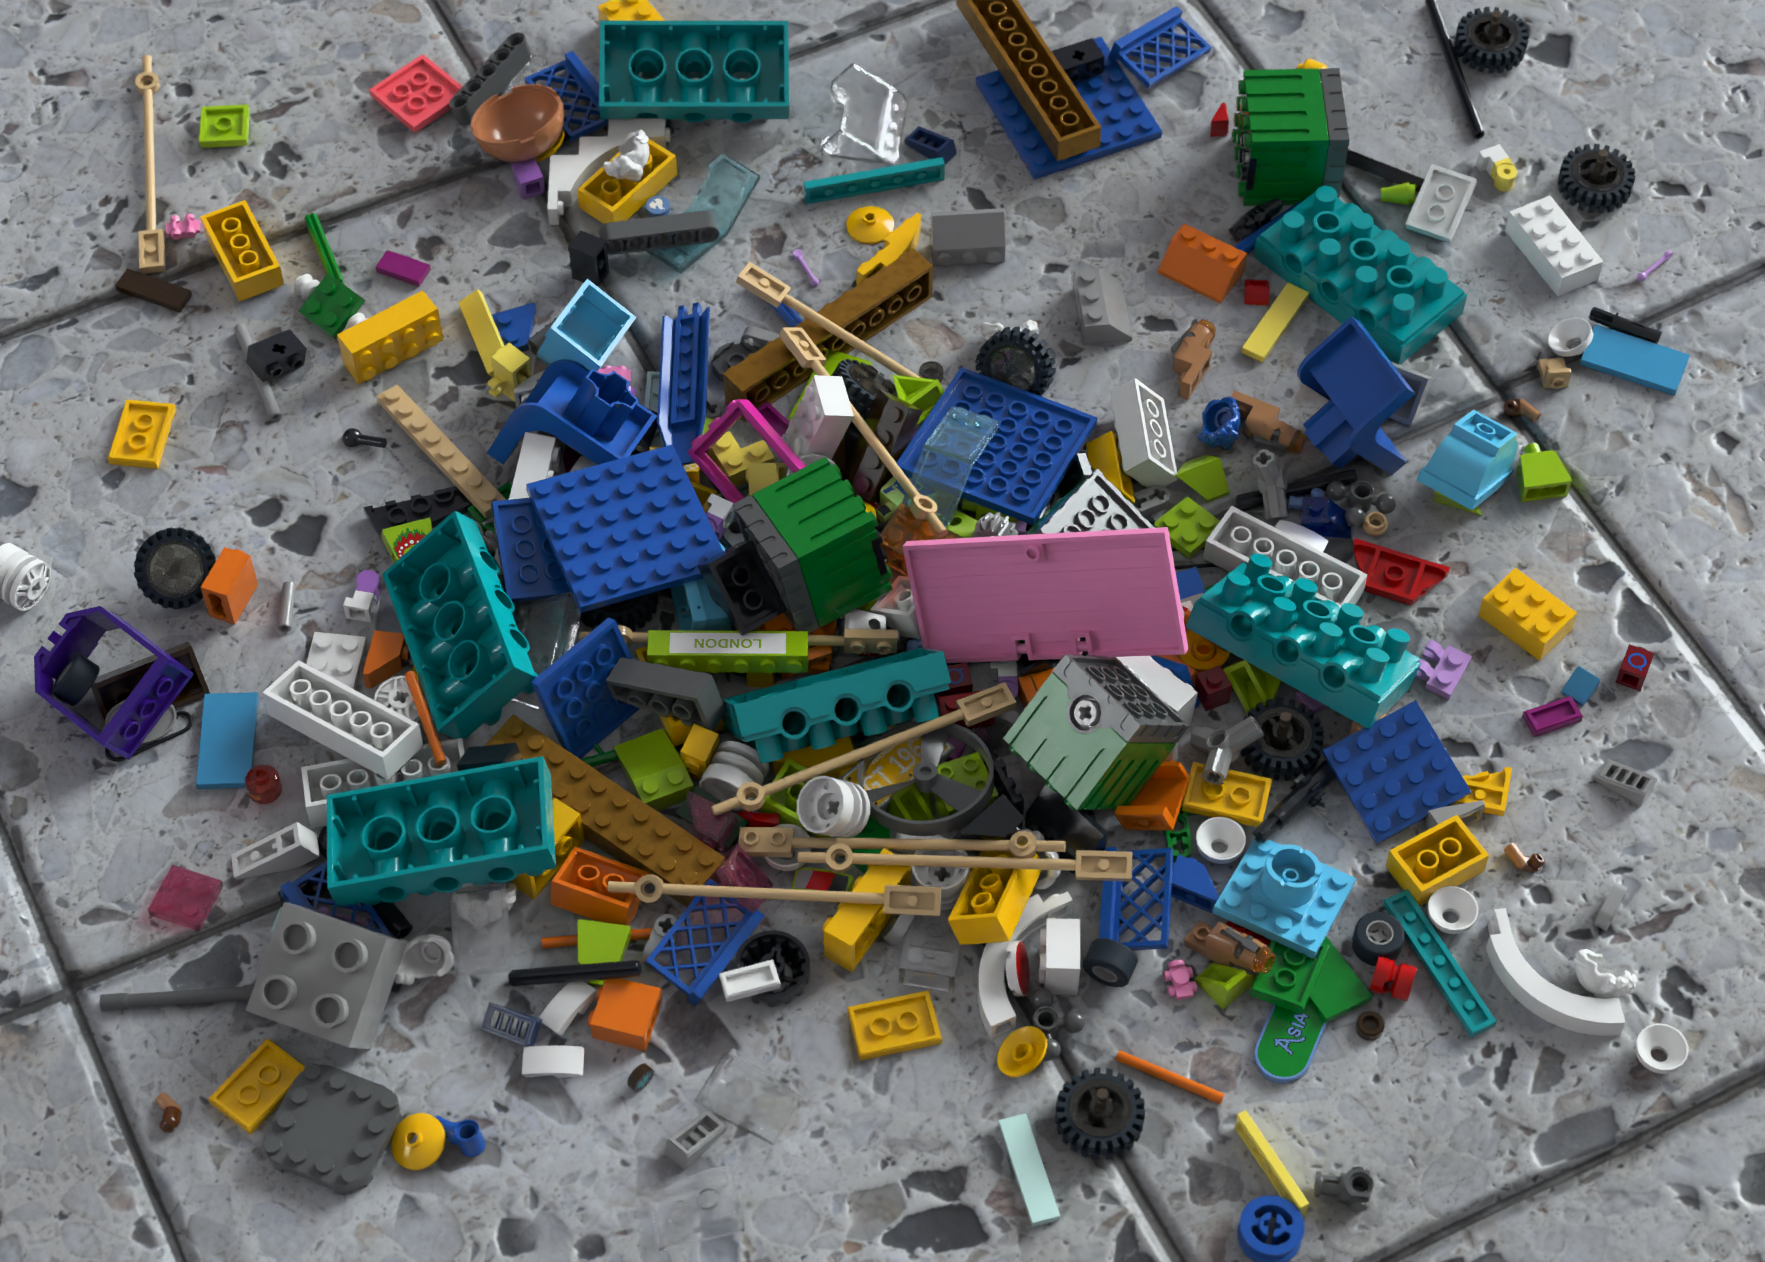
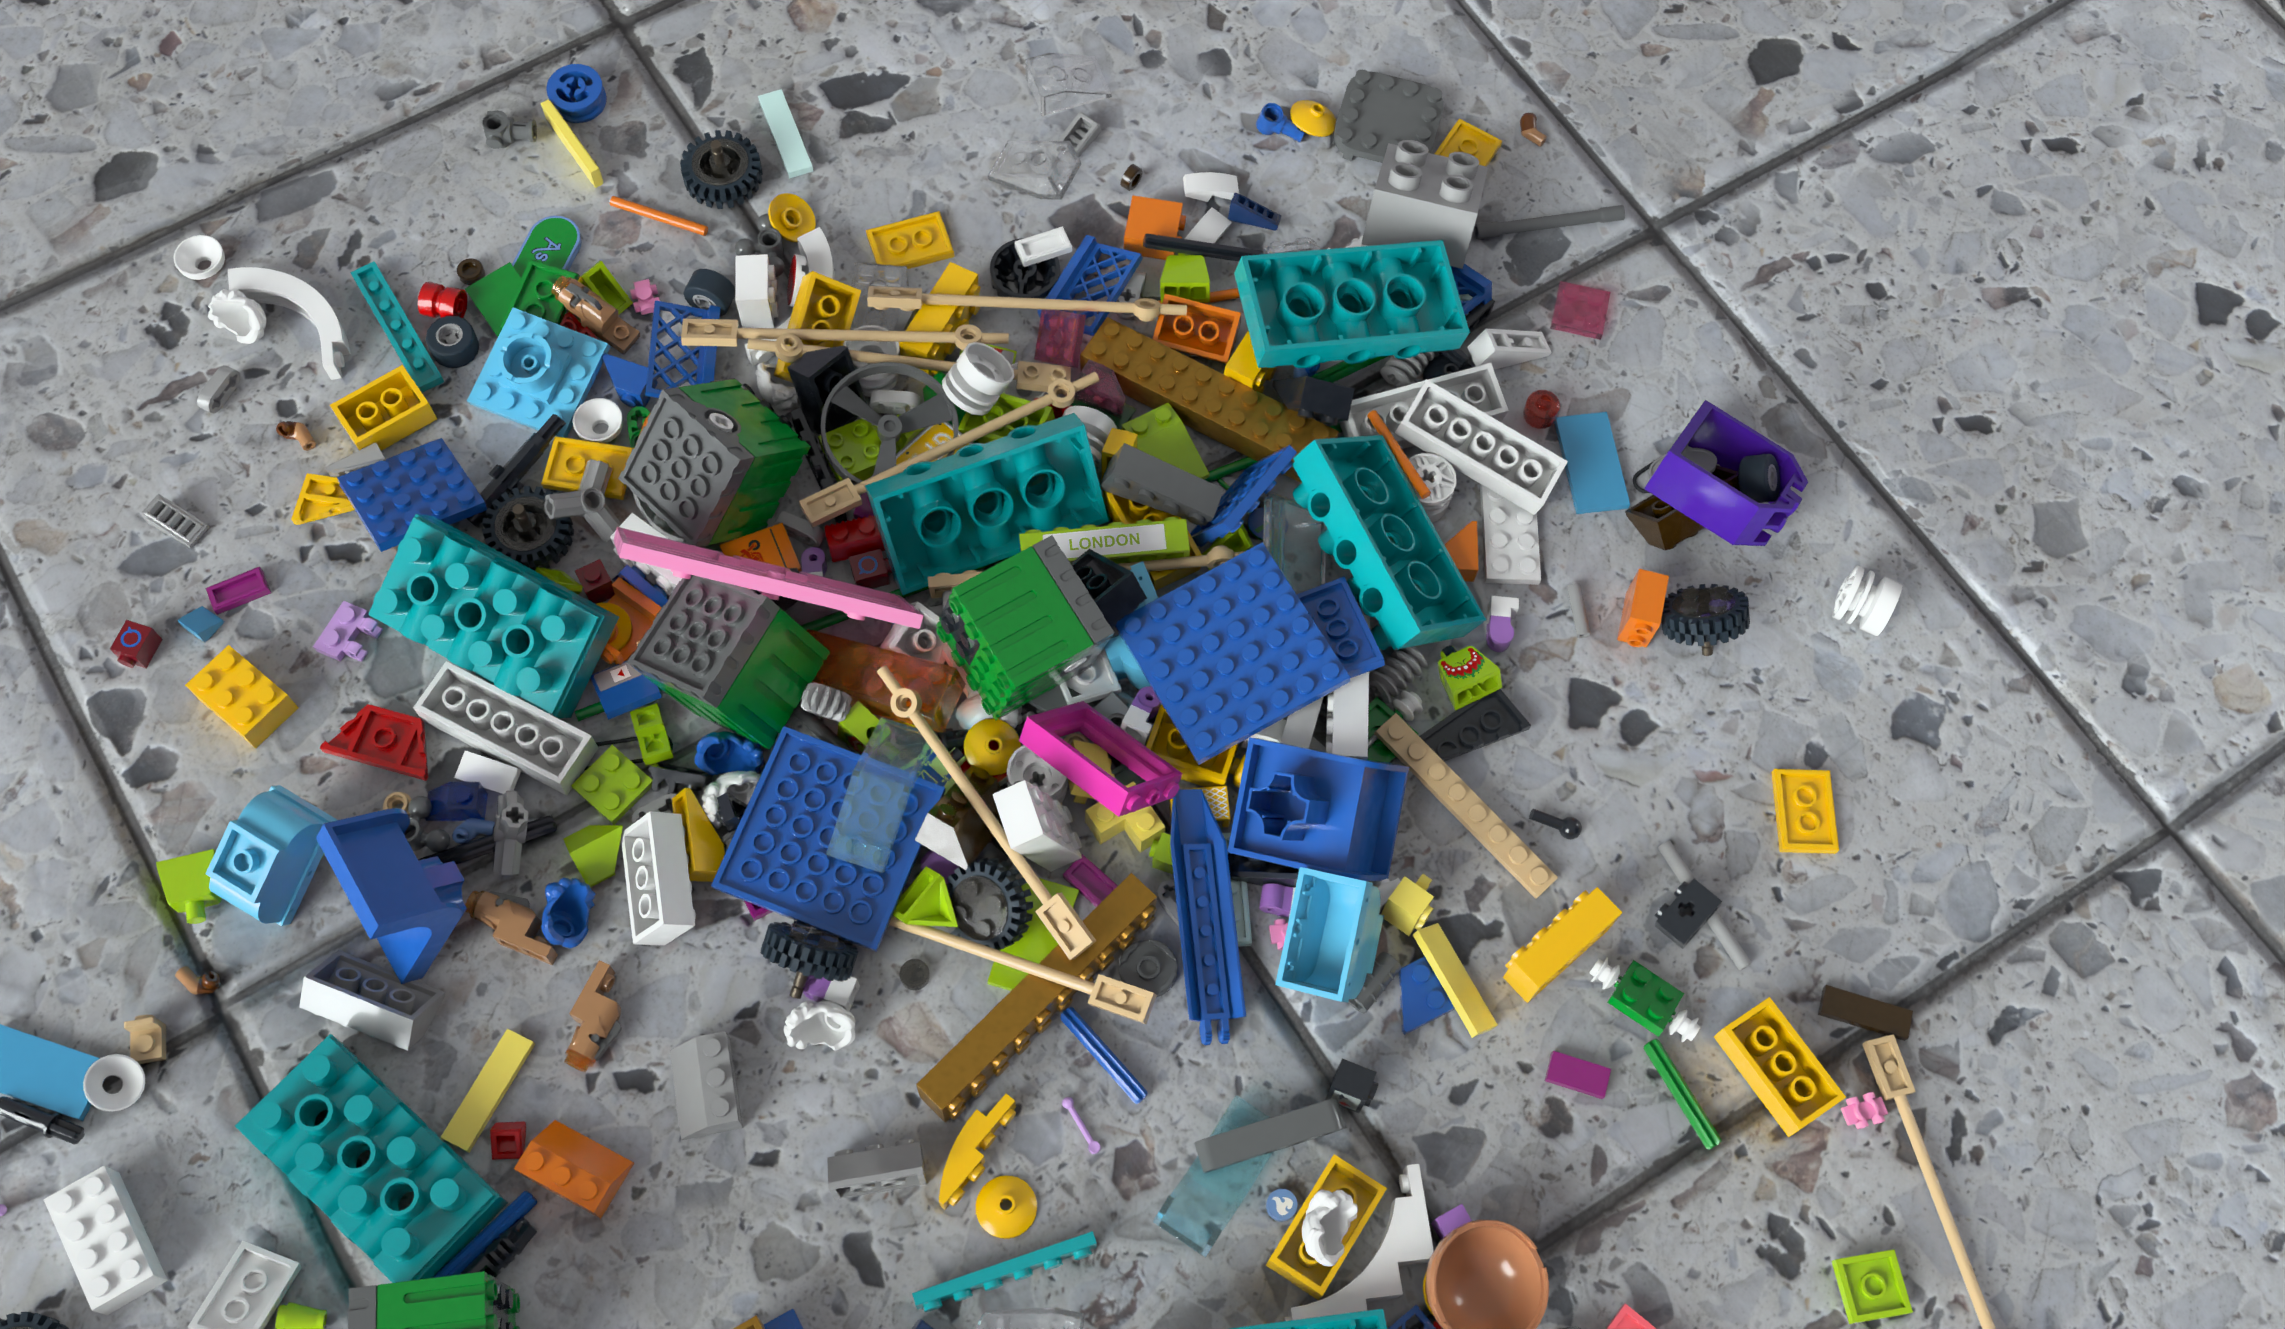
camera: 170 degrees right, 10 degrees up
white piece [1427,886,1479,934] -> none

